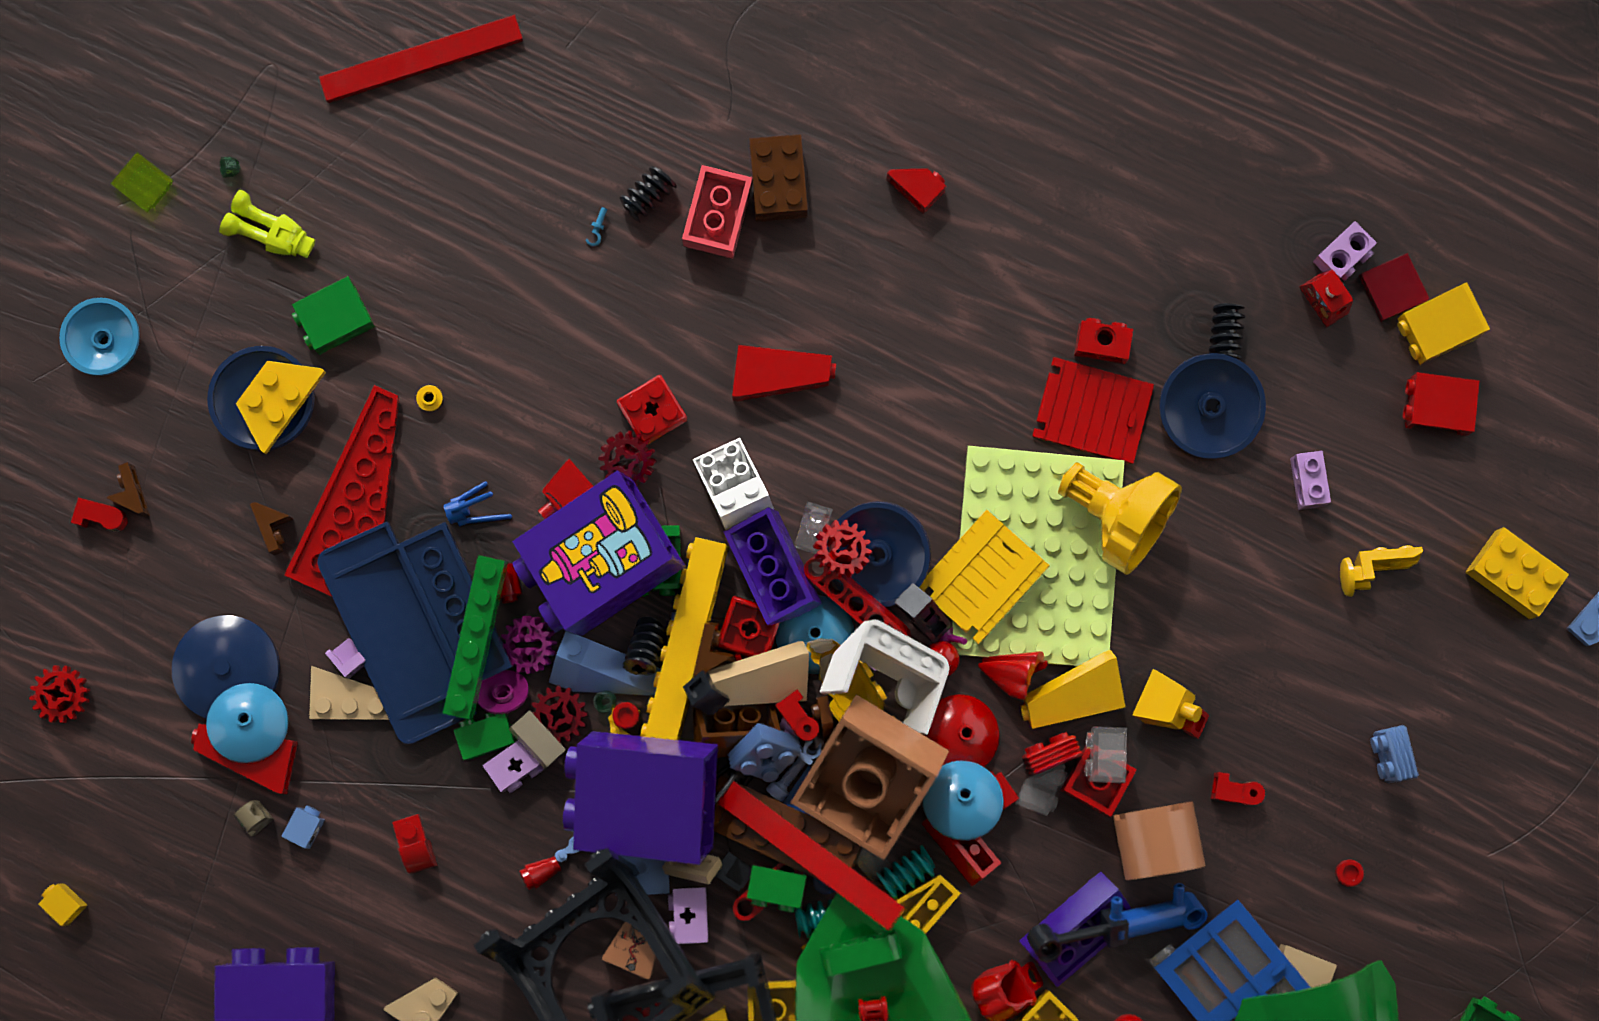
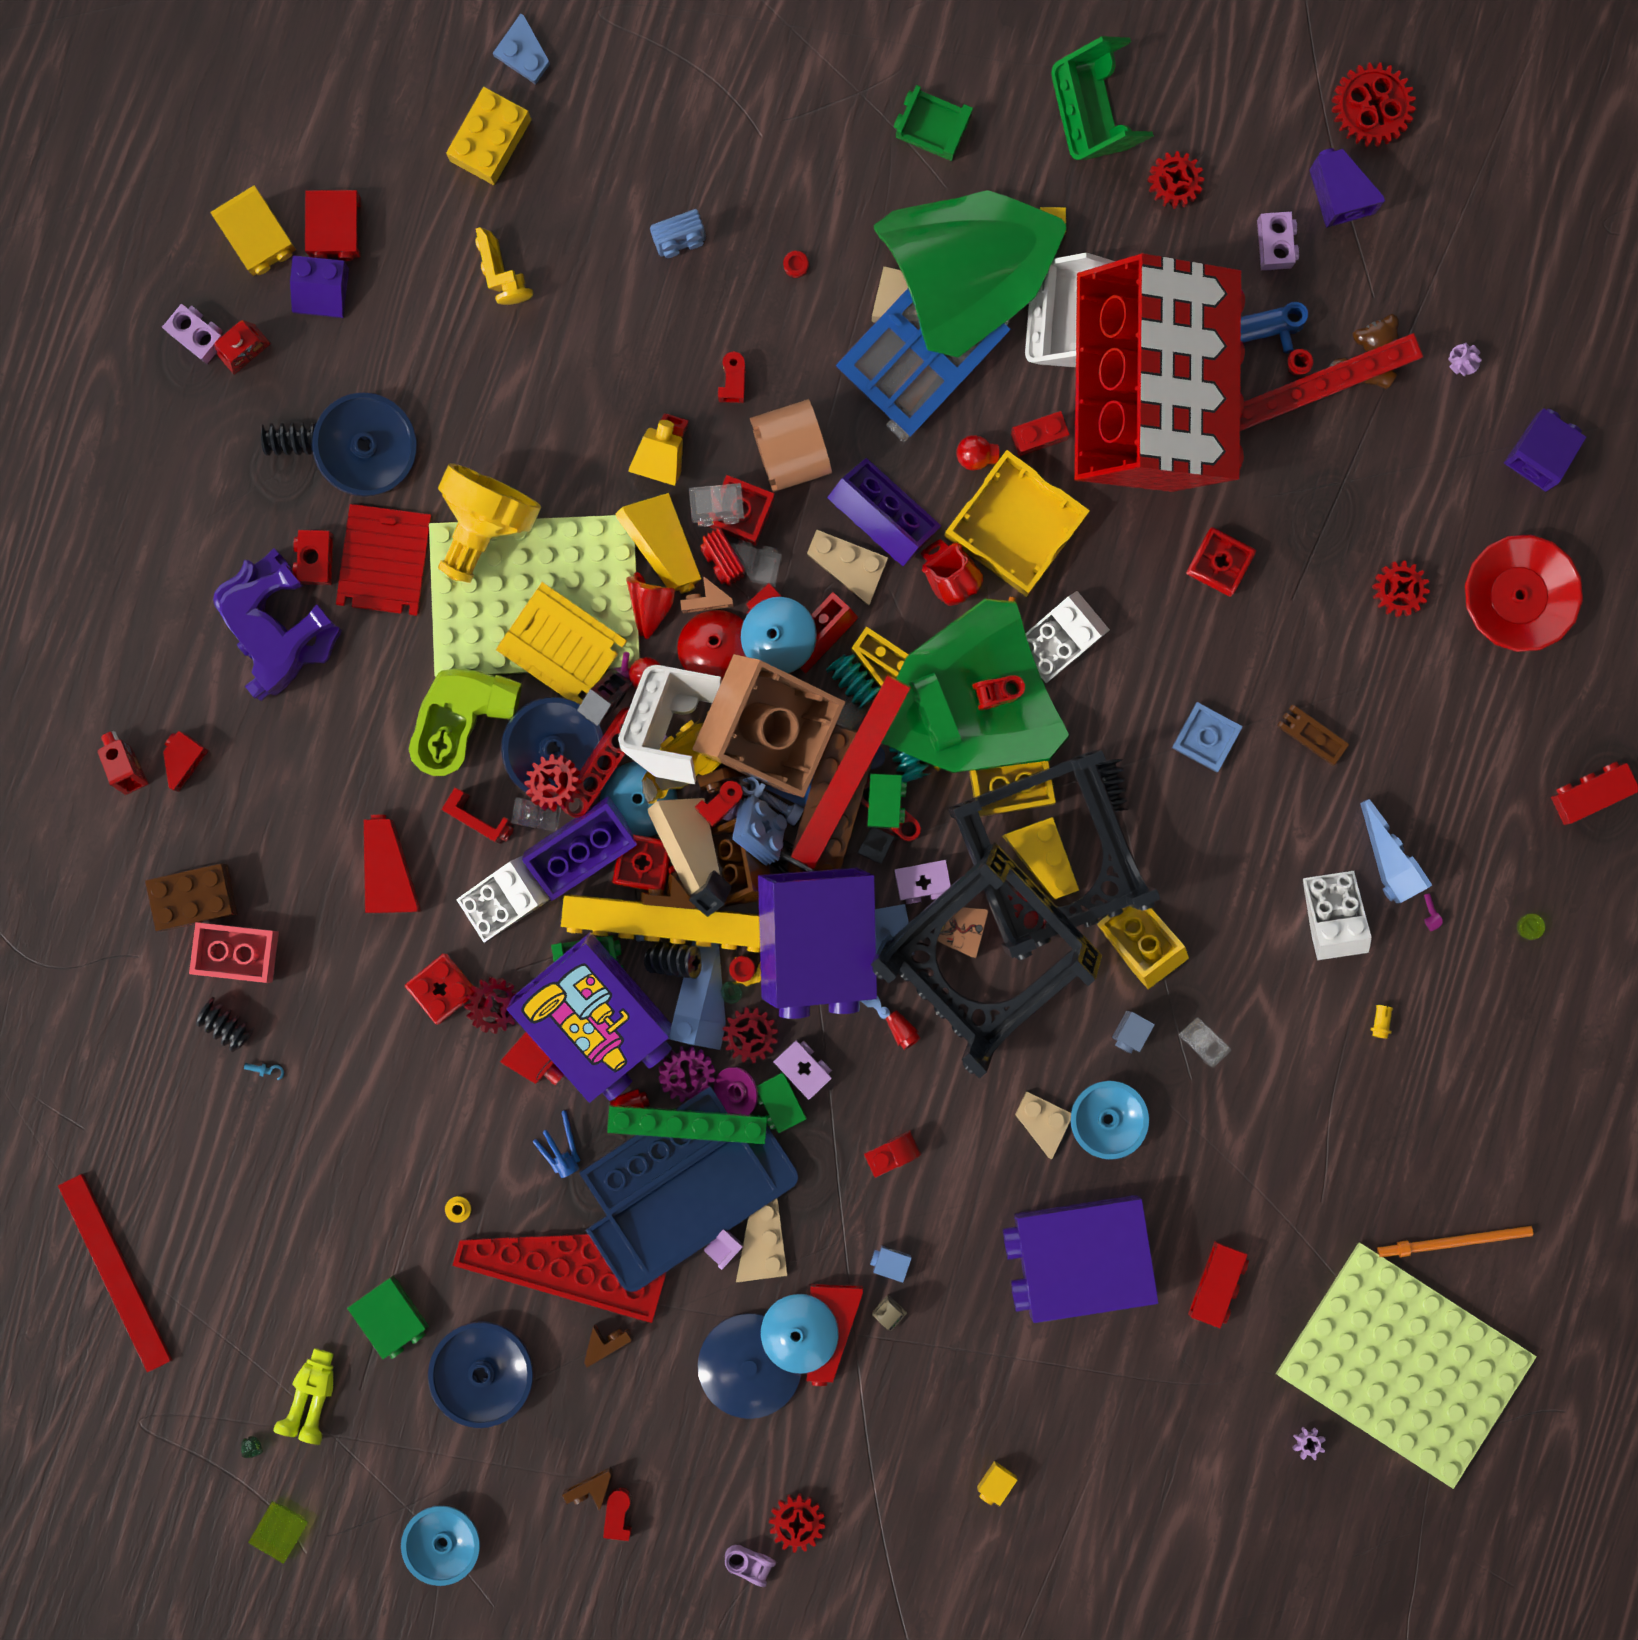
camera: 90 degrees left, 5 degrees up
yellow wing [236,361,326,454] -> none
dark tan tile [509,710,566,769] -> none
tan plate [662,855,722,884] -> none
piece [1027,883,1207,962] -> none
lavender brick [1290,451,1331,510] -> none
dark red tile [1359,253,1430,322] -> none
none -> red torso [97,731,149,795]
none -> dark purple piece [213,548,342,701]
none -> dark purple slope [290,256,349,318]
none -> lime piece [409,669,522,776]
none -> red panel [441,788,514,844]
none -> nougat slope [680,577,734,613]
none -> lavender piece [725,1545,776,1587]
none -> tan wing [807,530,888,606]

